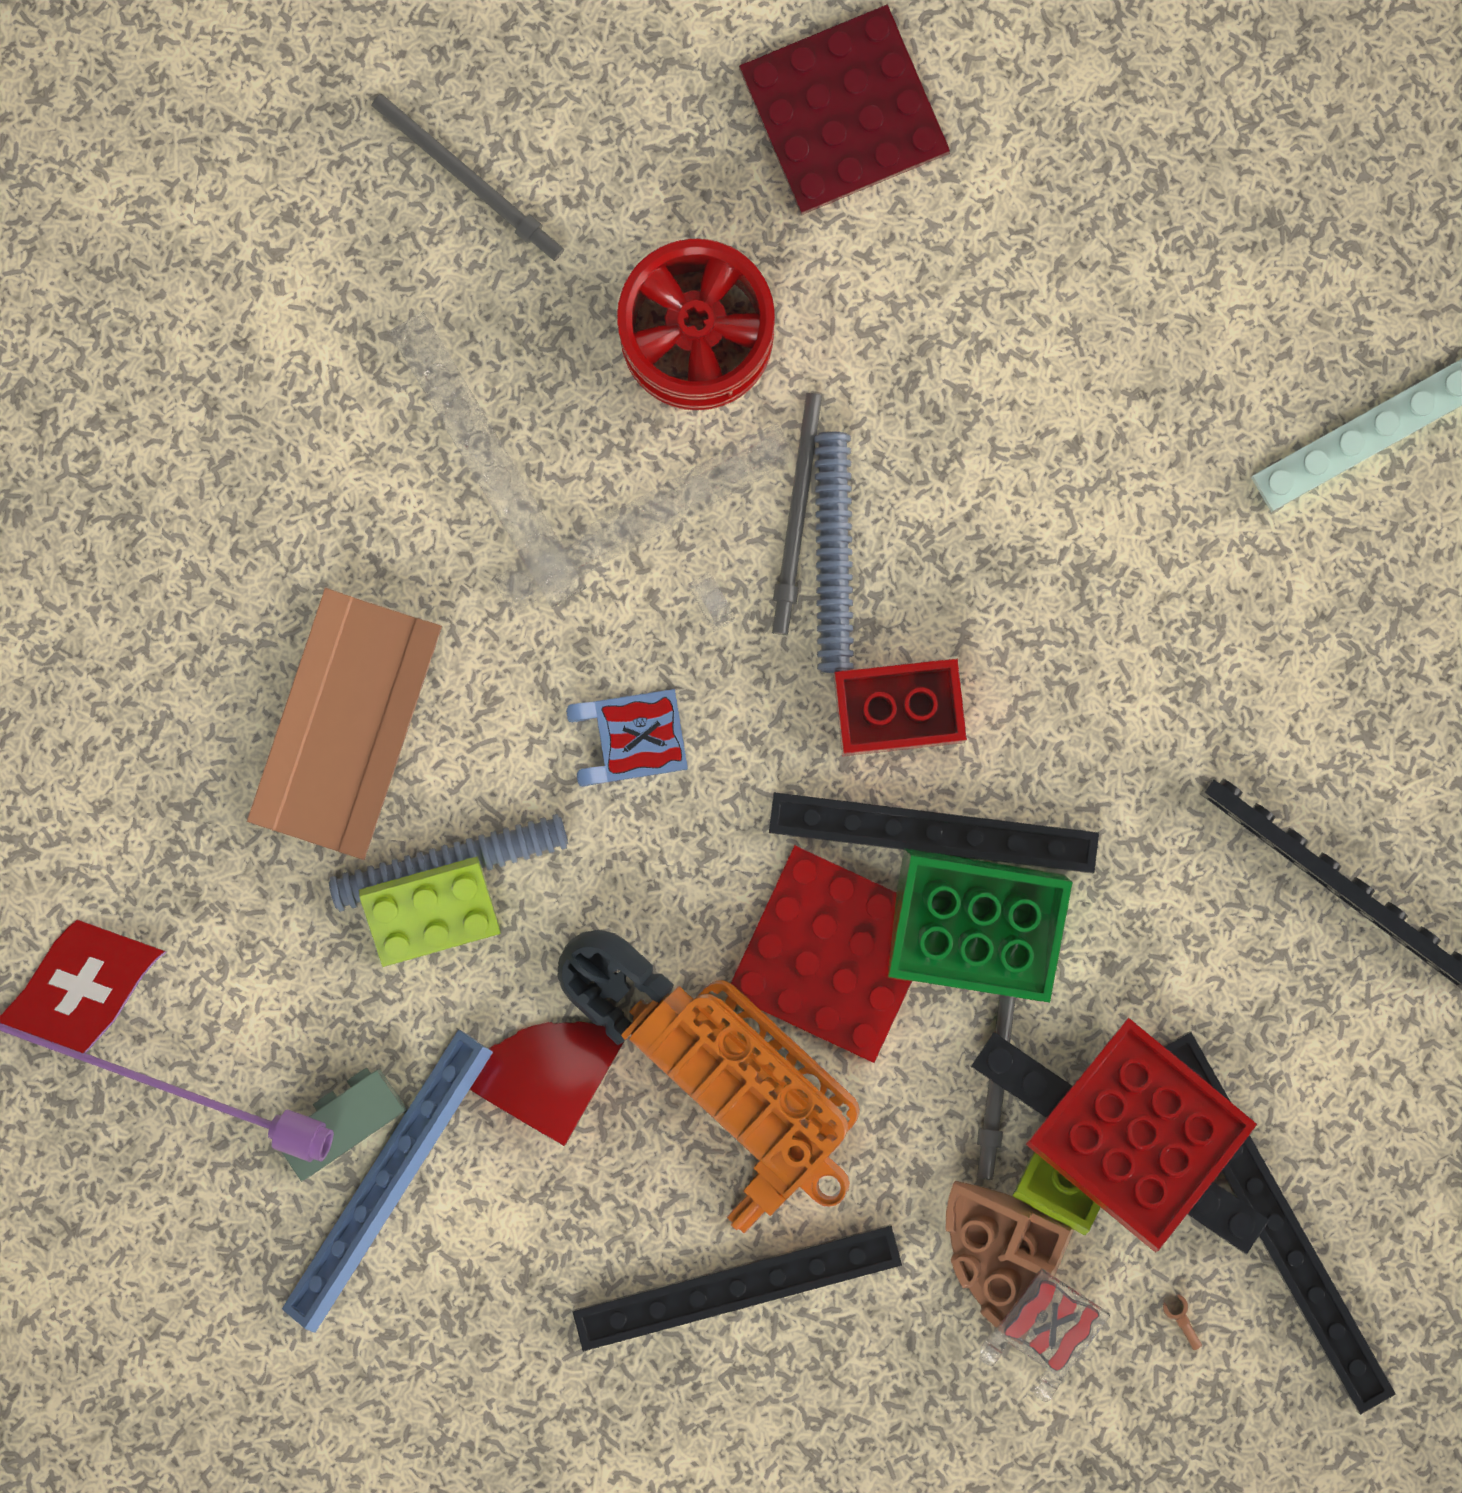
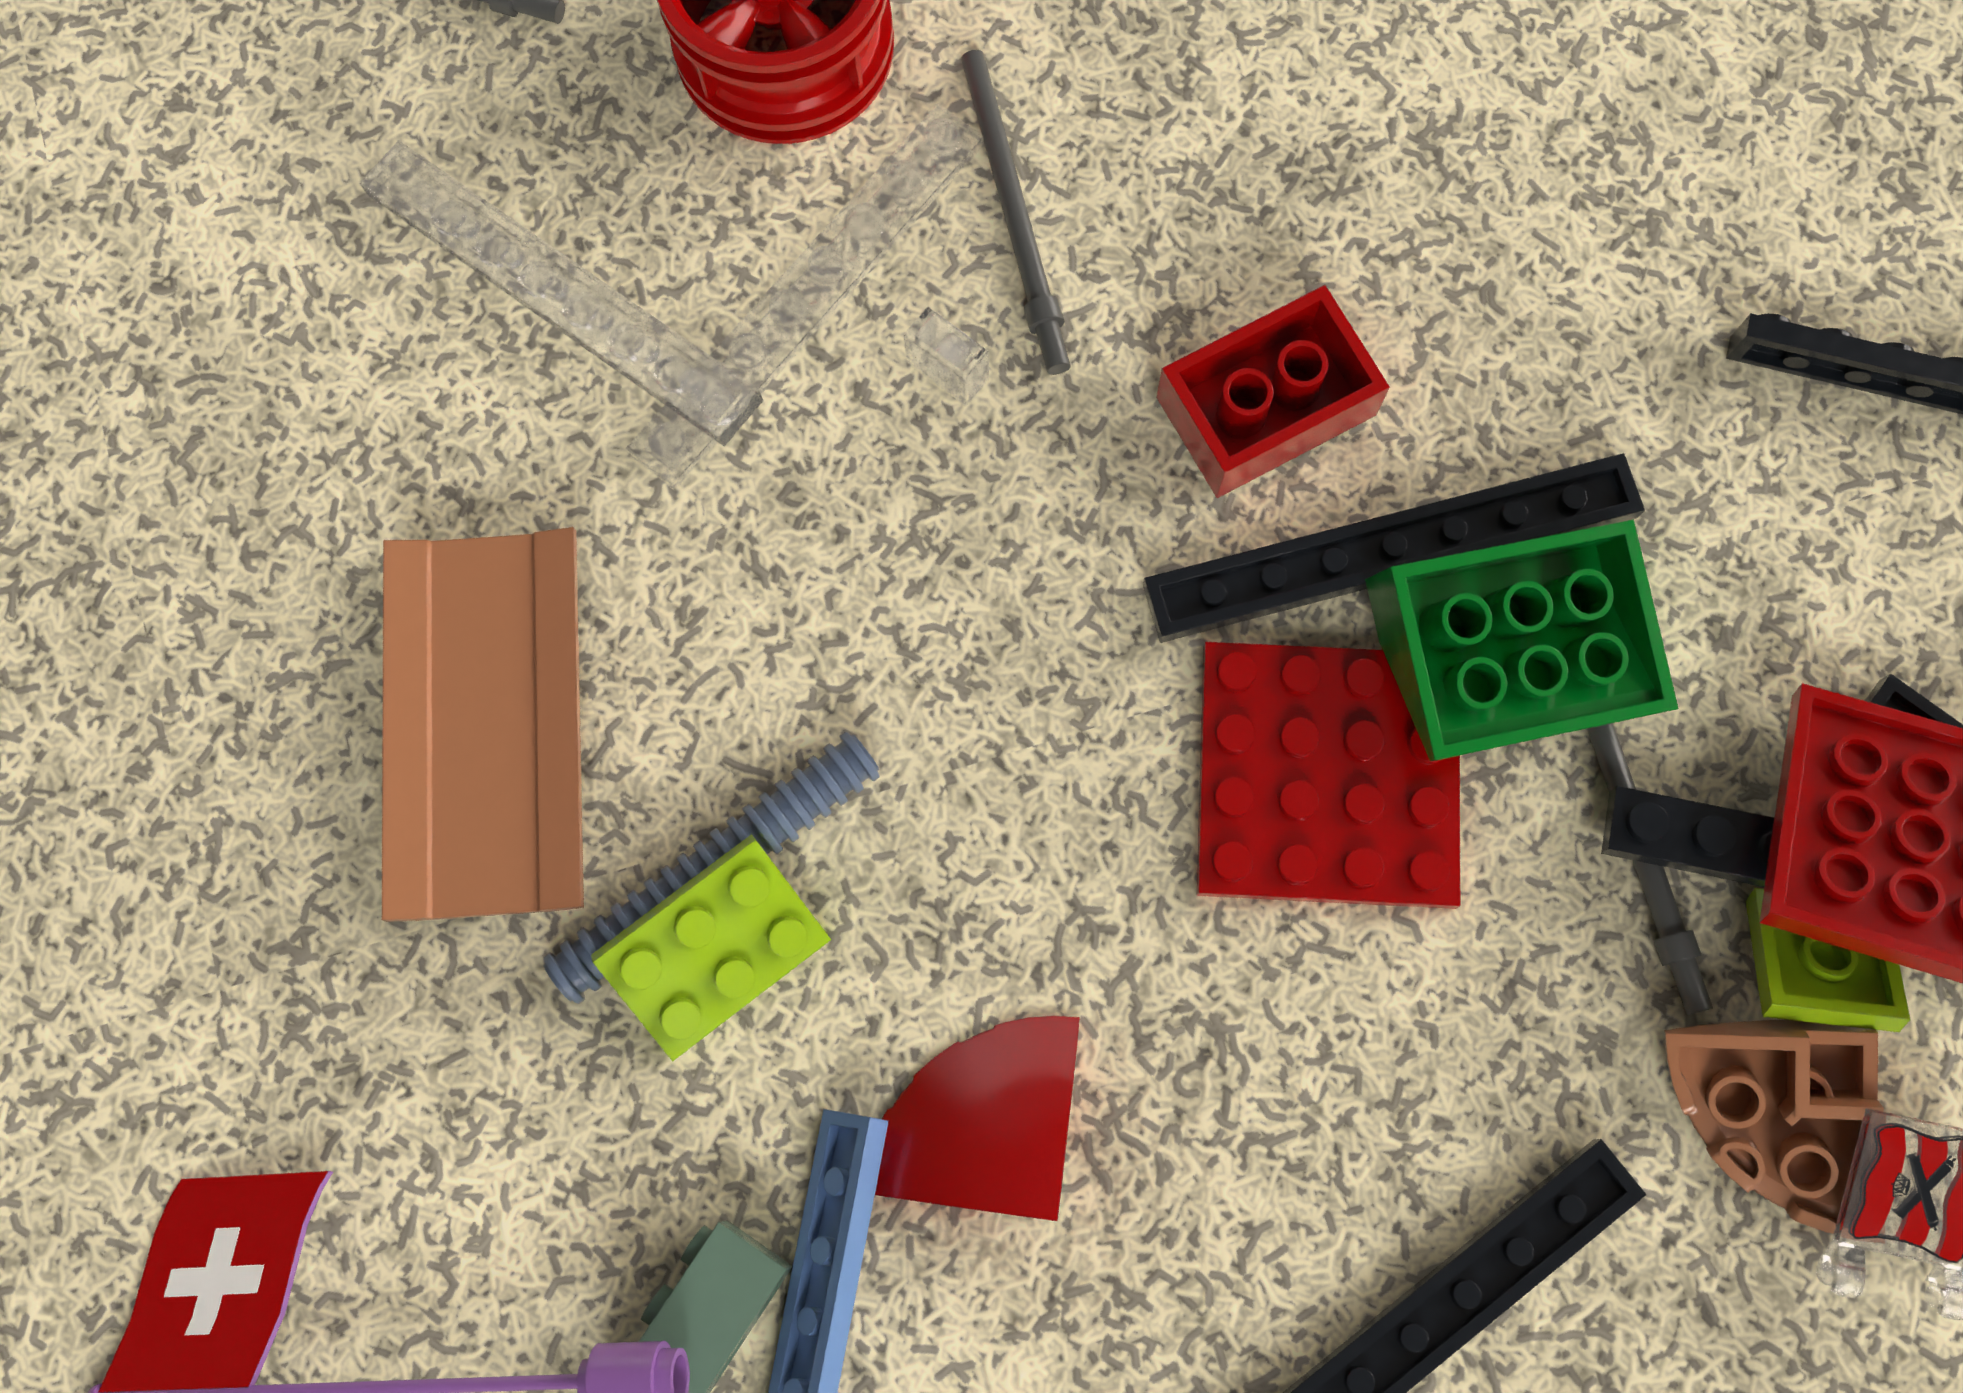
camera: 20 degrees left, 10 degrees down
orange piece [557,930,860,1233] -> none
flag [566,689,688,787] -> none
sand blue piece [814,432,854,673] -> none

